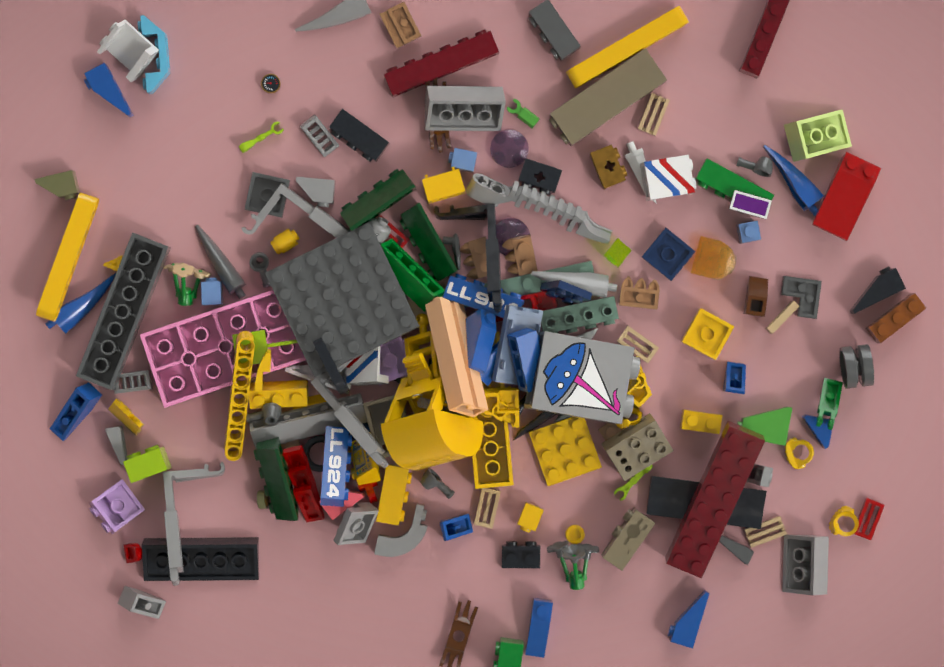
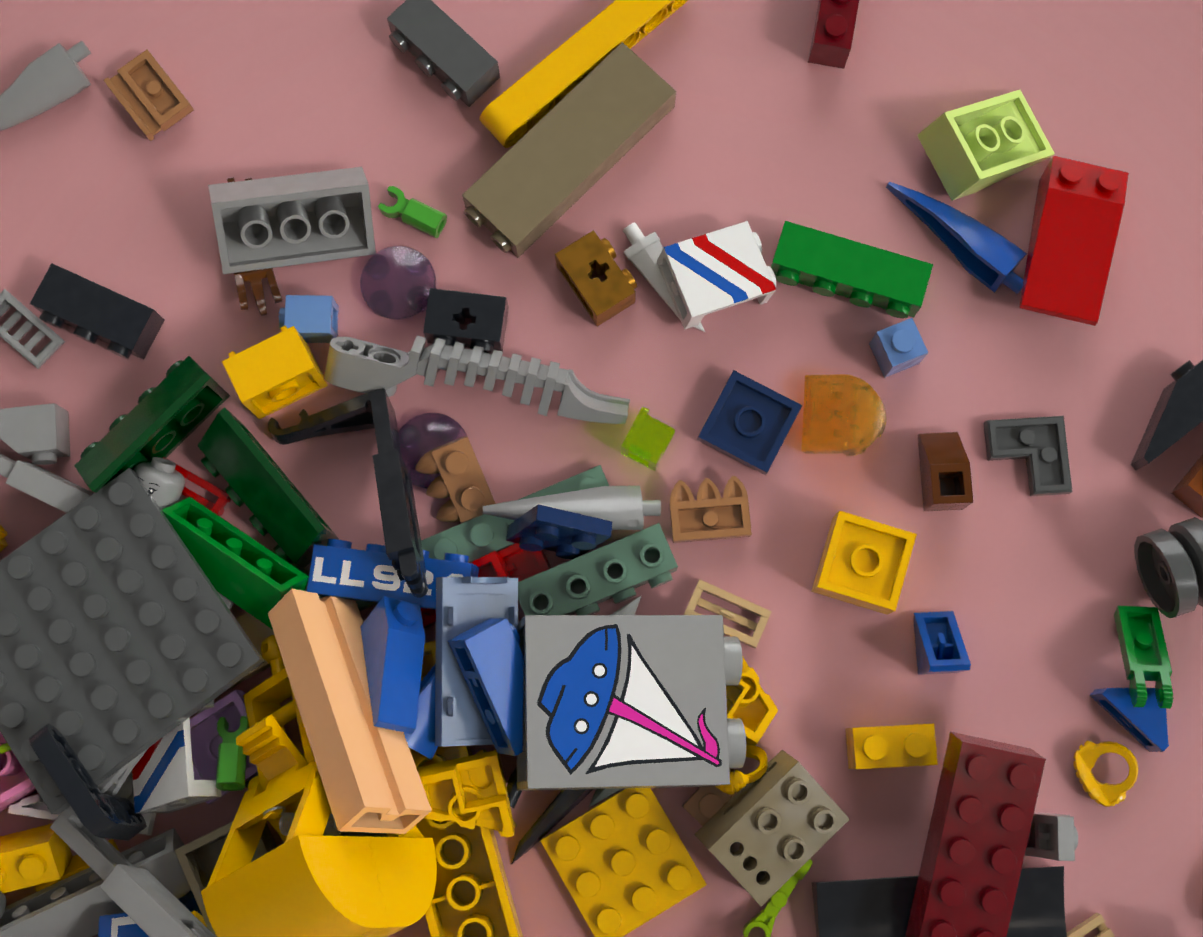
camera: 10 degrees left, 10 degrees down
dark red brick [384,30,499,97] -> none
dark grey bar [443,233,461,270] -> none
medium nougat plate [460,236,487,279] -> none
tan tile [638,93,670,136] -> none
dark purple tile [729,190,772,219] -> none
dark grey bar [736,157,773,177] -> none
bright green slope [737,407,792,446] -> none
tan tile [765,301,799,334] -> none
none -> bright green bar [216,716,249,791]

